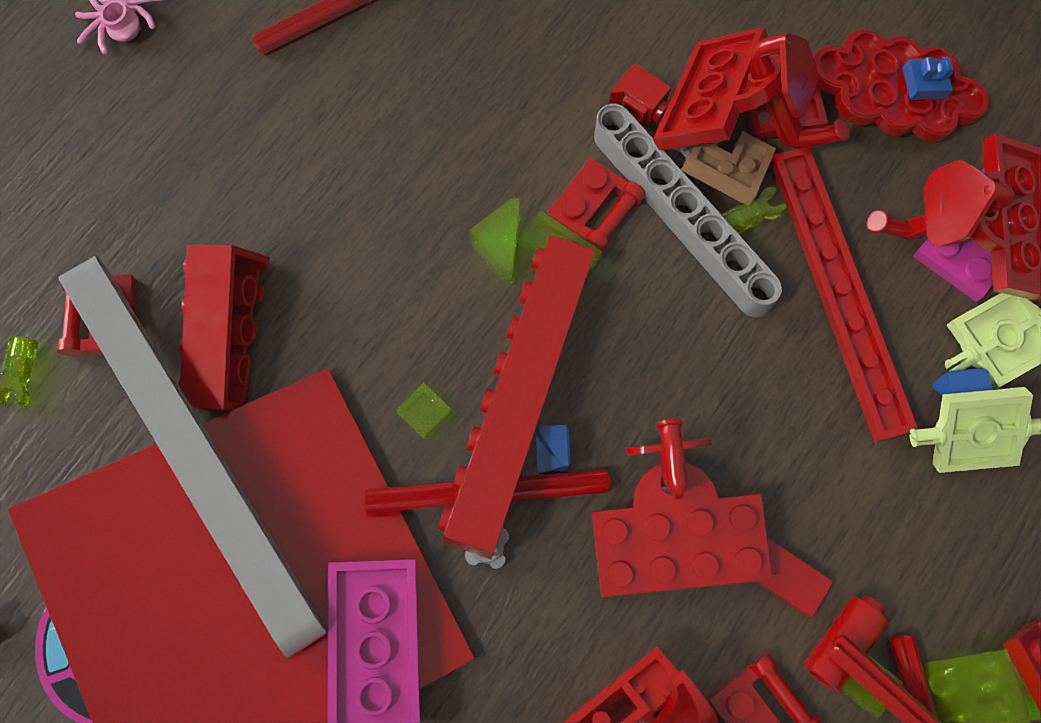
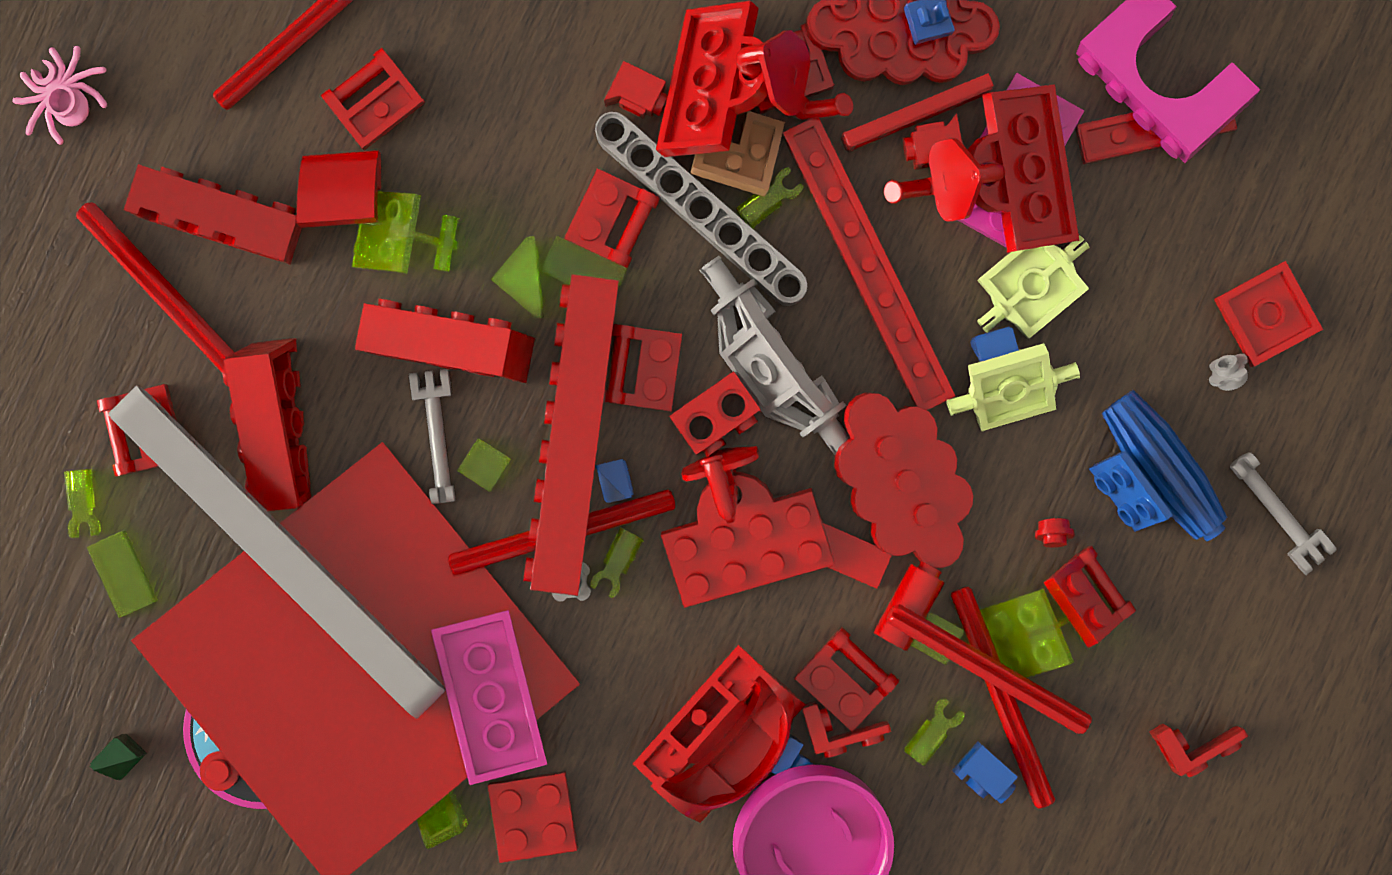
camera: 10 degrees left, 15 degrees up
none -> red axle [76,202,235,372]
none -> clear neon green tile [87,530,157,618]
none -> red wedge [124,164,302,265]
none -> red plate [199,751,239,791]
none -> red slope [297,150,381,228]
none -> red plate [320,47,425,150]
none -> clear neon green plate [352,191,459,273]
none -> wedge [355,299,535,384]
none -> light grey hinge [409,369,456,504]
none -> clear neon green bar [590,527,644,599]
none -> red plate [603,324,682,412]
none -> red brick [669,371,761,457]
none -> light grey plate [699,256,850,455]
none -> red plate [834,392,973,568]
none -> red tile [841,73,994,152]
none -> red window [903,113,962,170]
none -> red plate [1035,518,1075,547]

